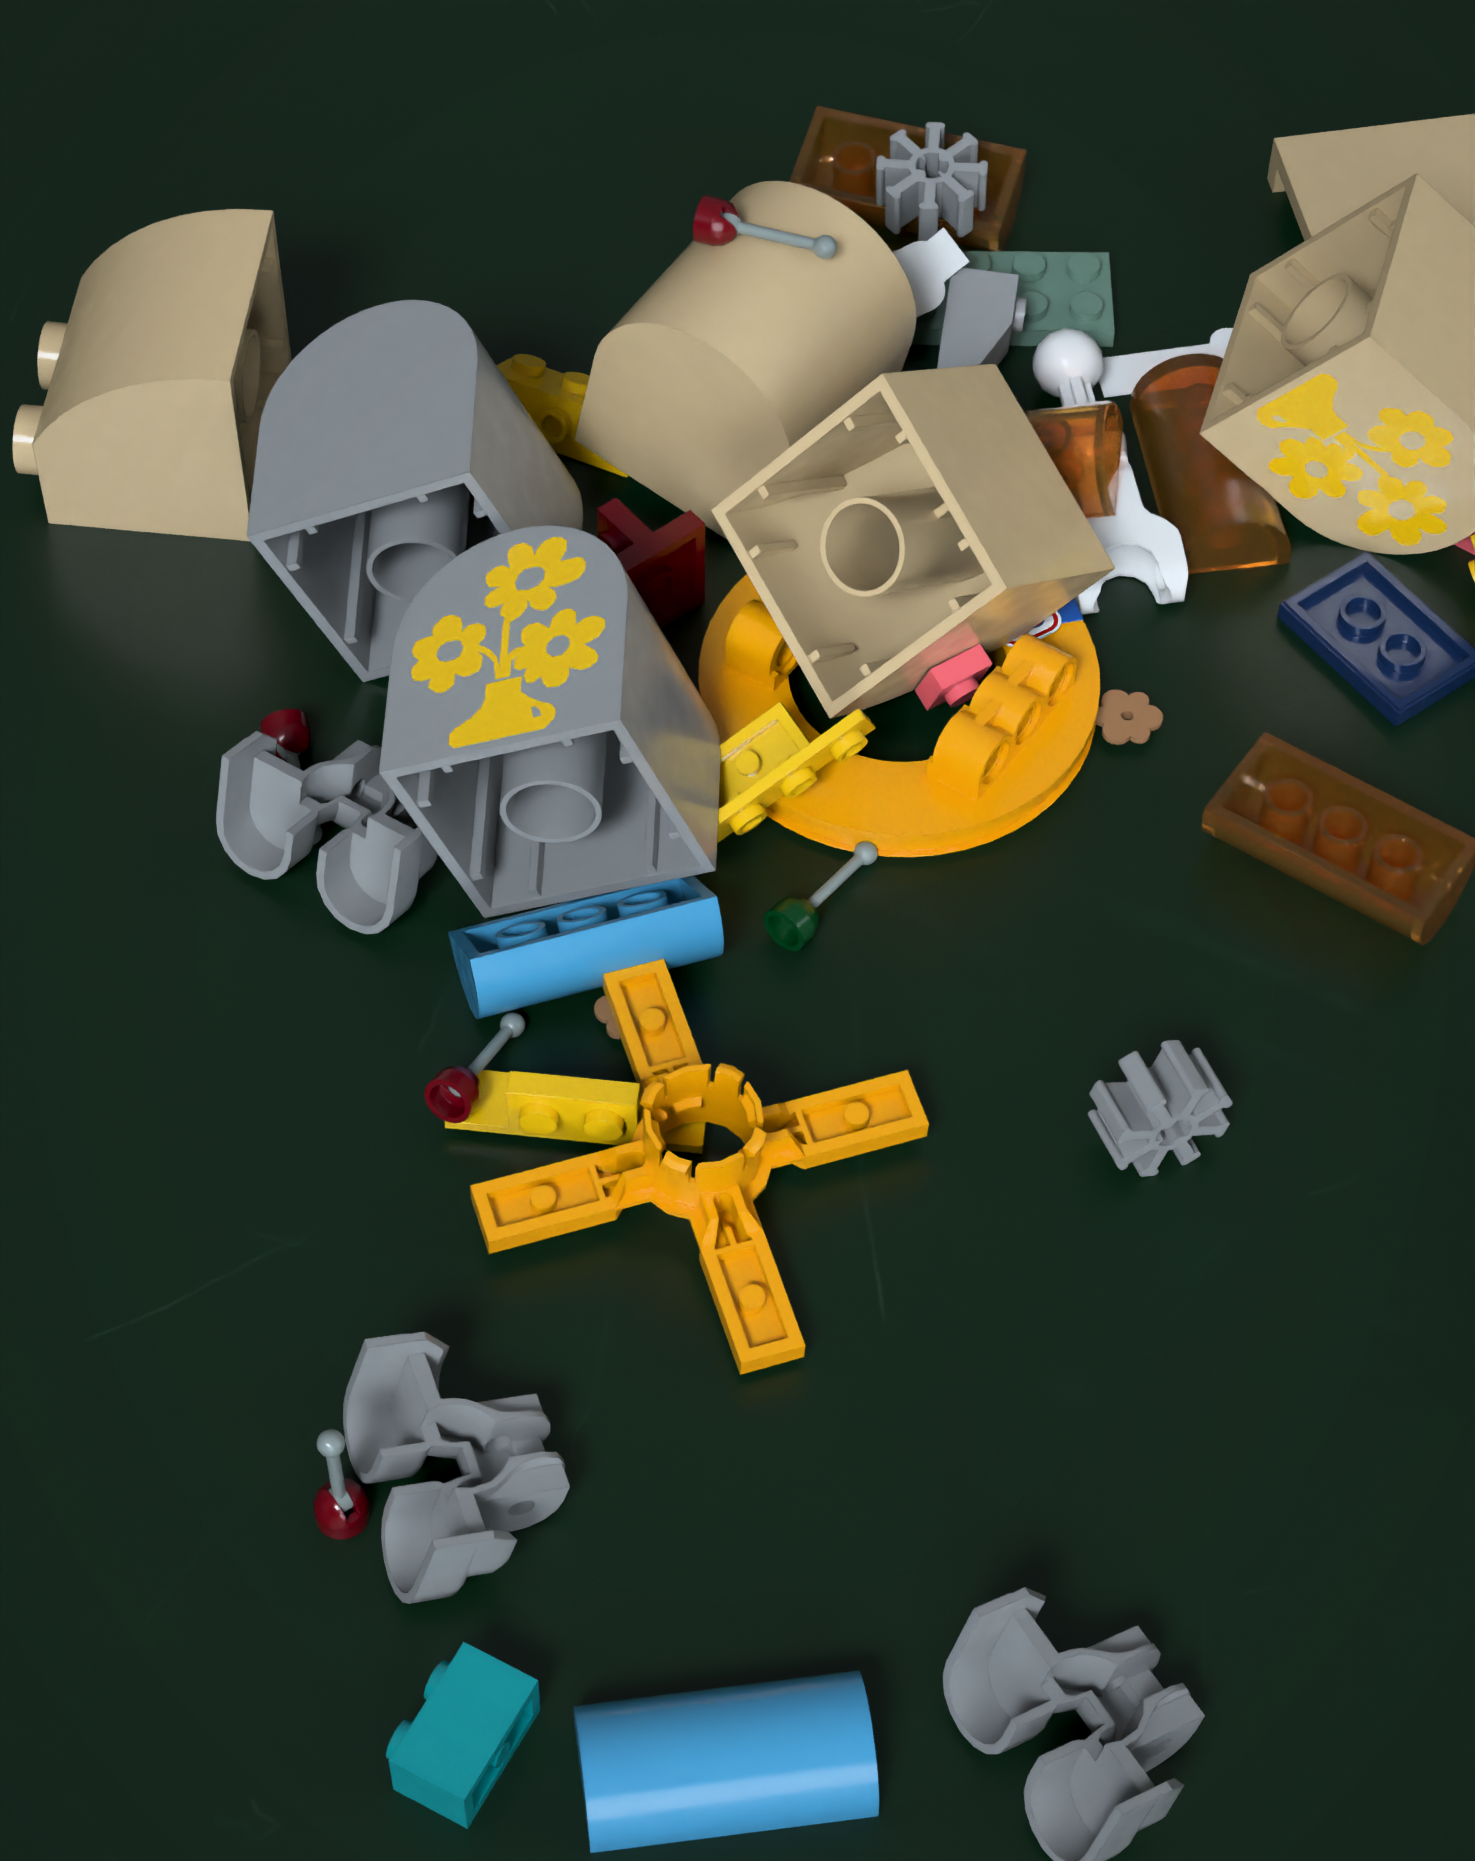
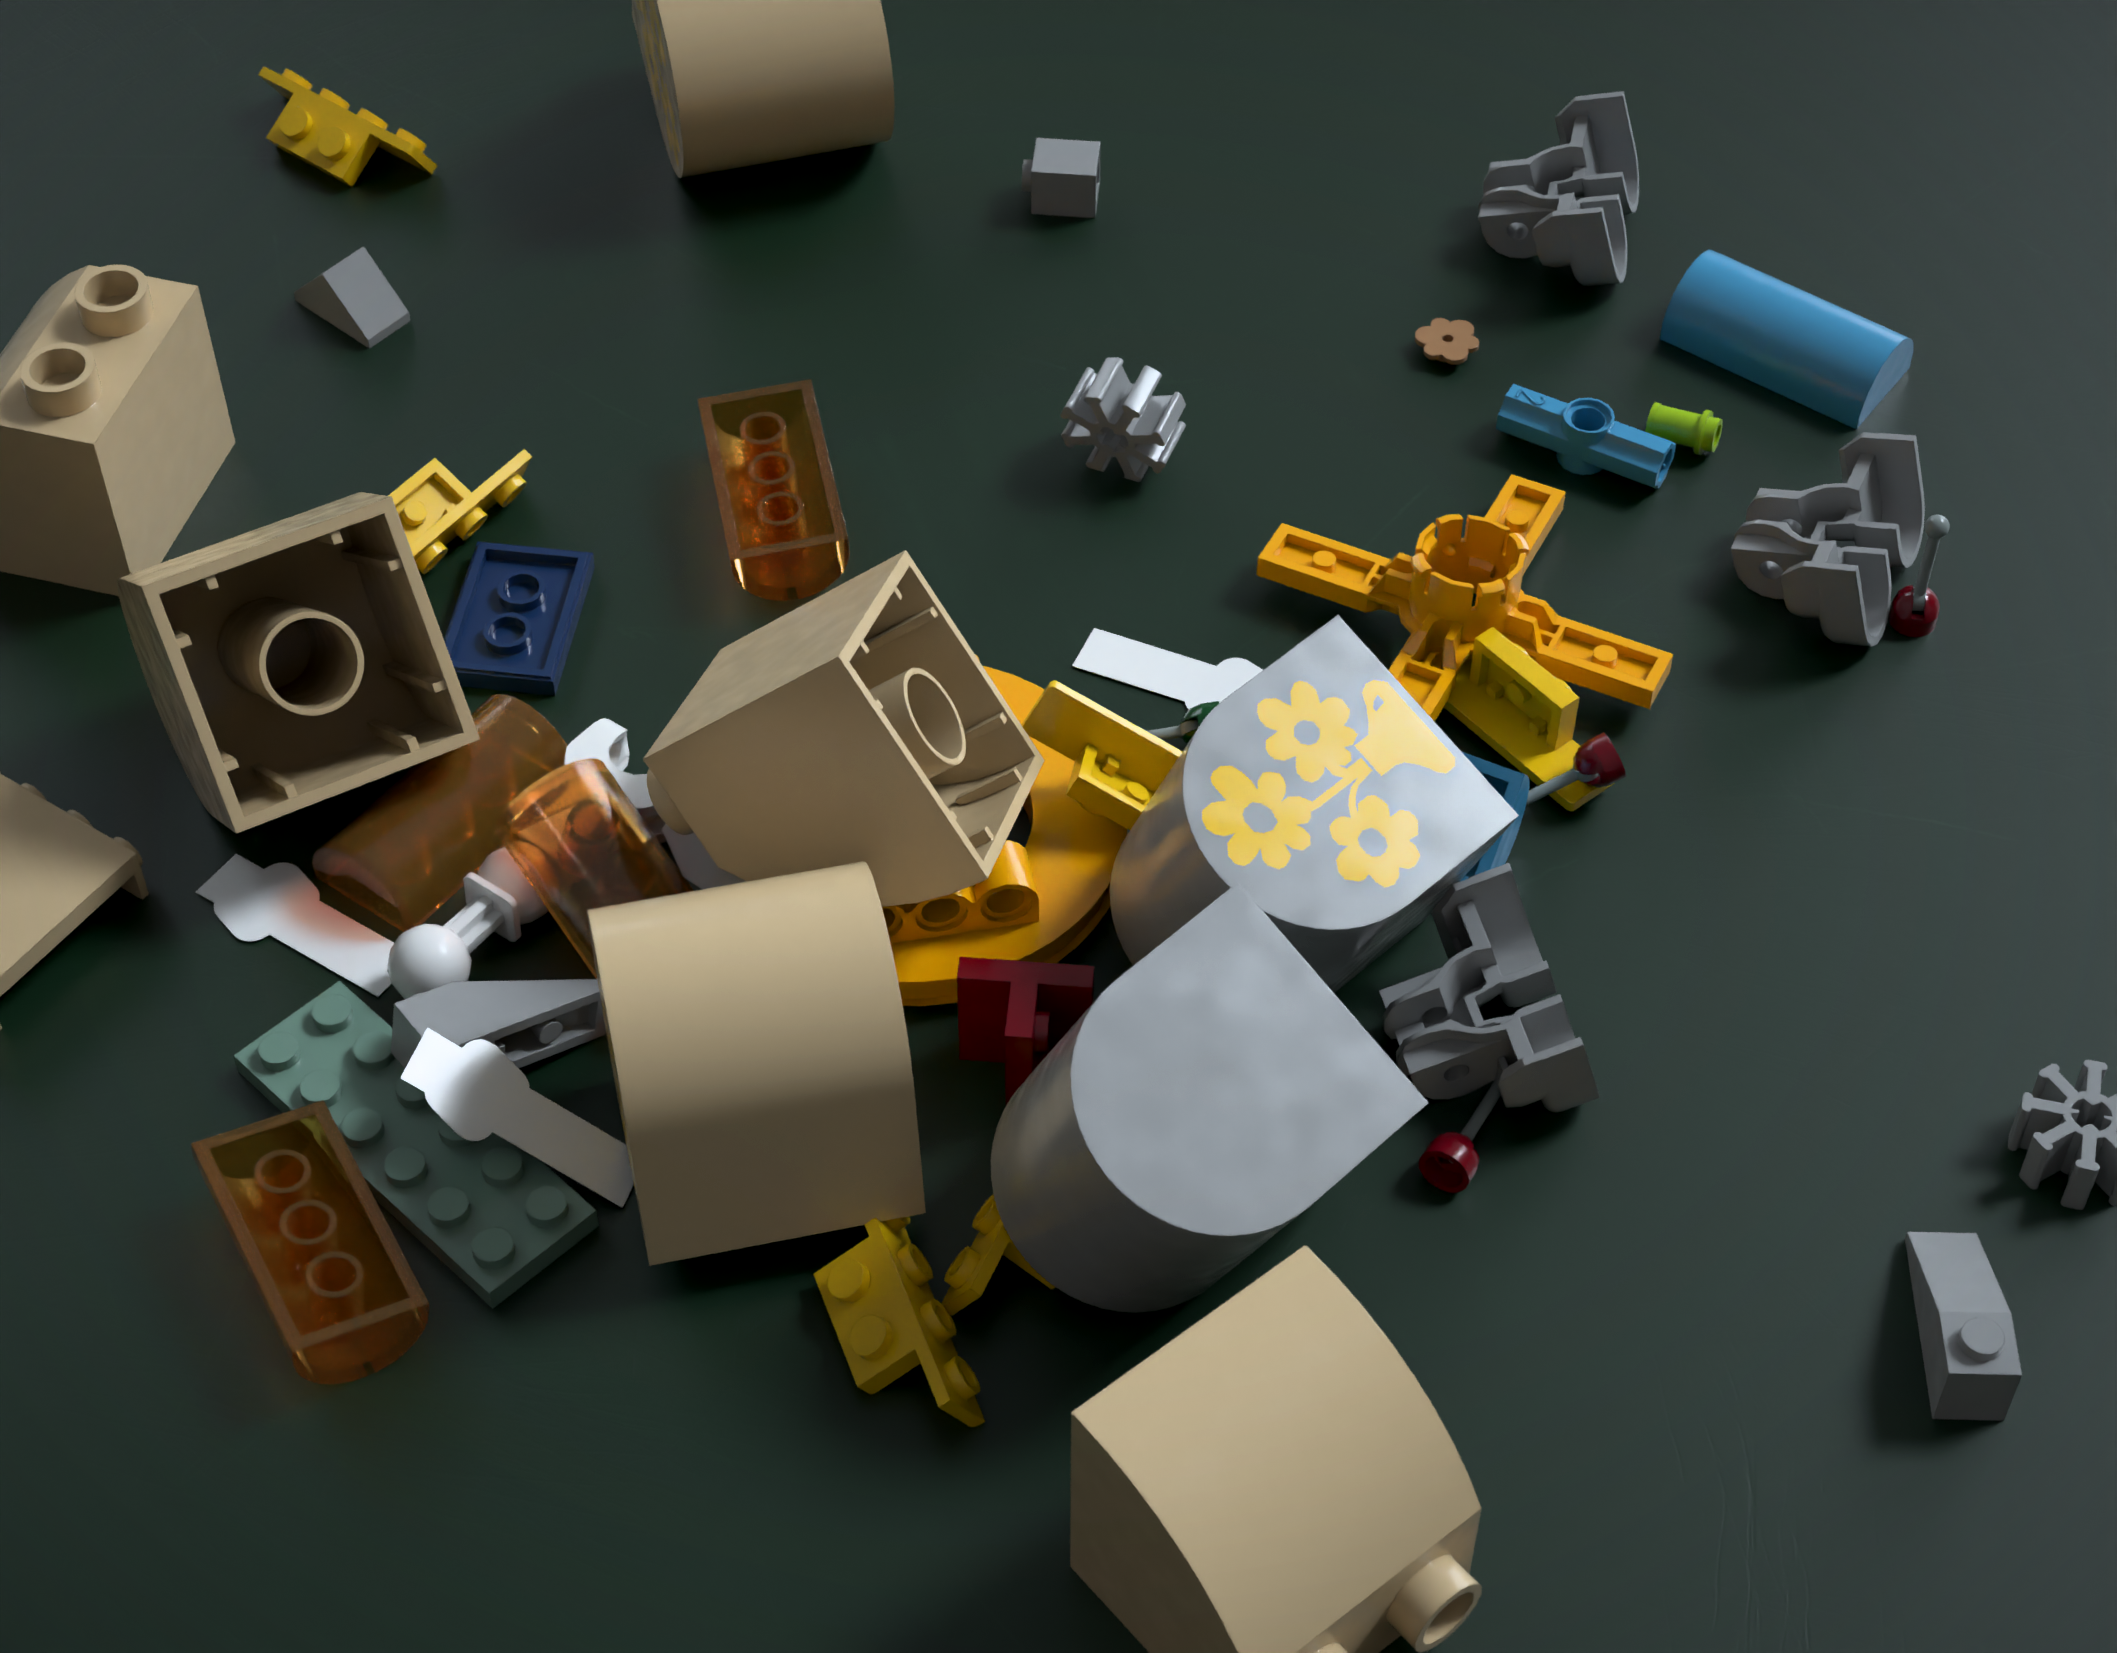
camera: 135 degrees left, 5 degrees down
teal brick [386,1642,541,1829] -> none
hinge [693,195,837,259] -> none
light grey gear [876,122,988,241] -> none
none -> white sticker [1072,628,1263,709]
none -> medium nougat plant [1415,318,1480,365]
none -> dark azure piece [1496,384,1676,489]
none -> lime pin [1645,402,1723,455]

